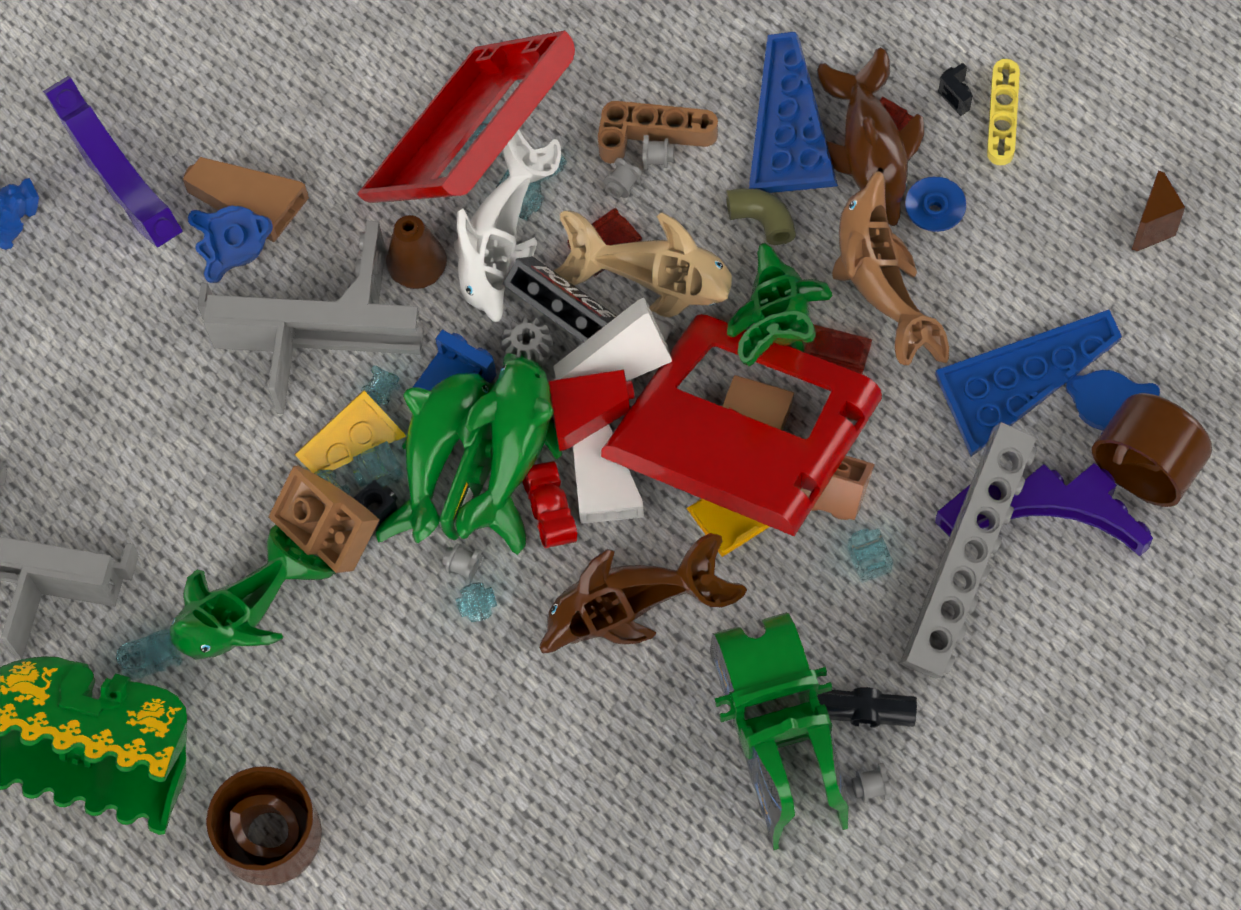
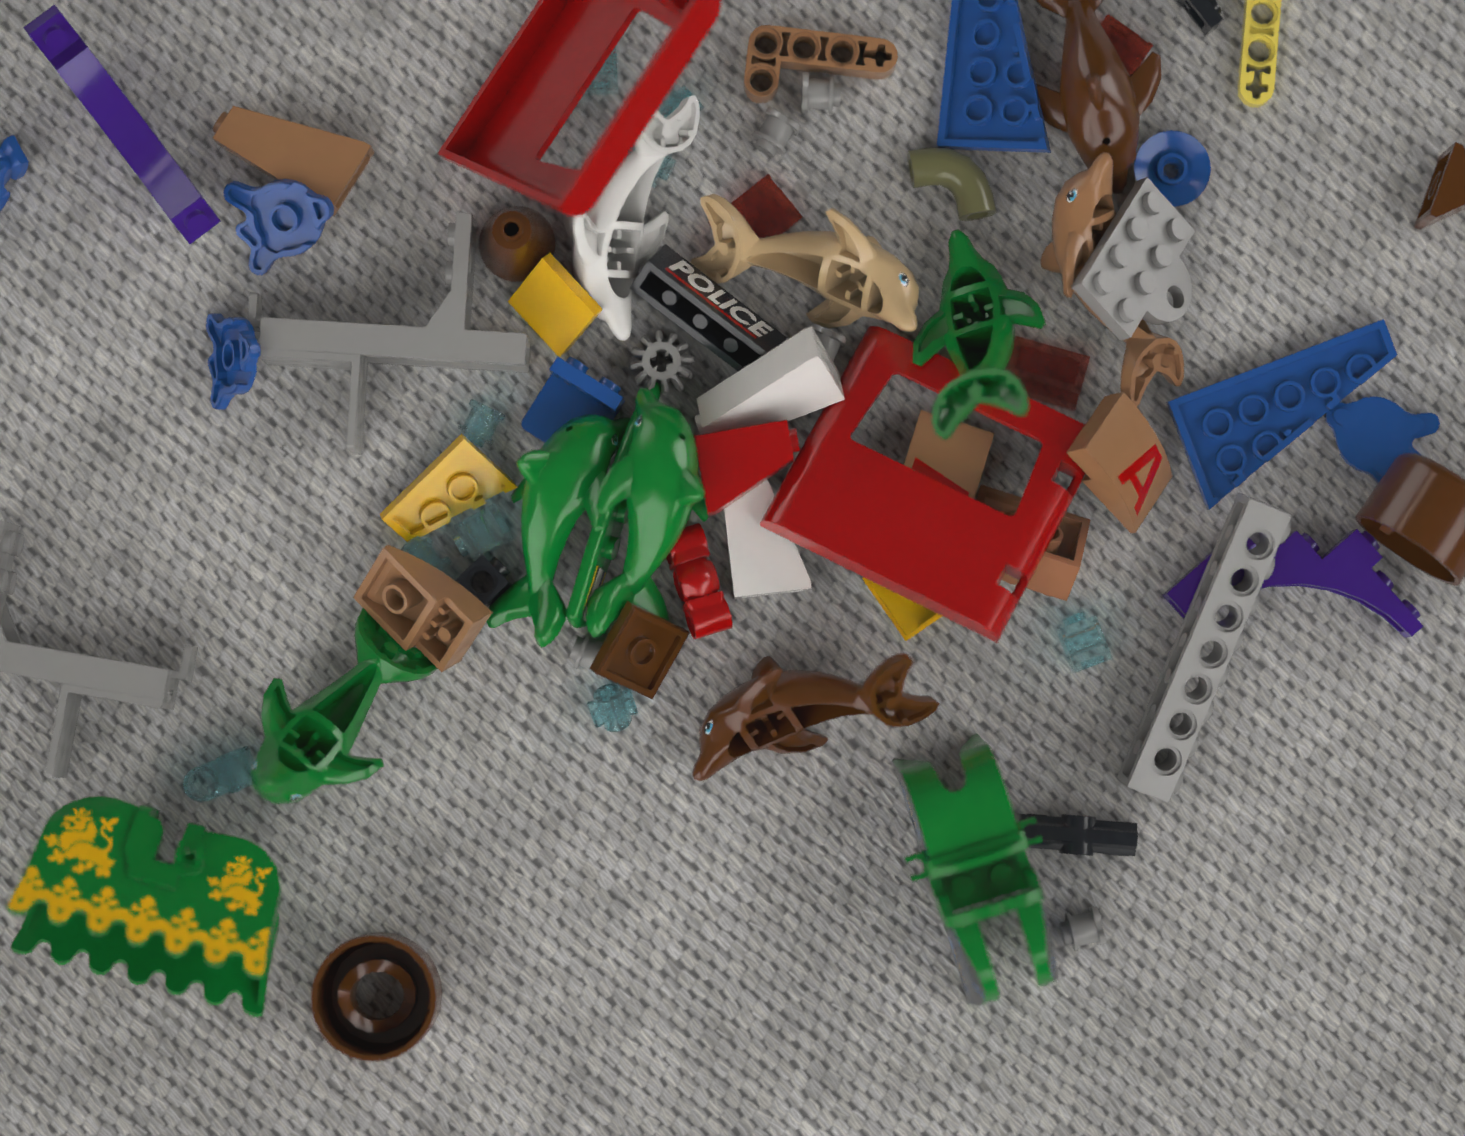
camera: 10 degrees left, 20 degrees up
none -> blue tile [206,313,261,410]
none -> yellow tile [507,253,603,357]
none -> reddish brown tile [589,601,690,699]
none -> medium nougat slope [1066,392,1173,533]
none -> light grey plate [1071,177,1195,341]

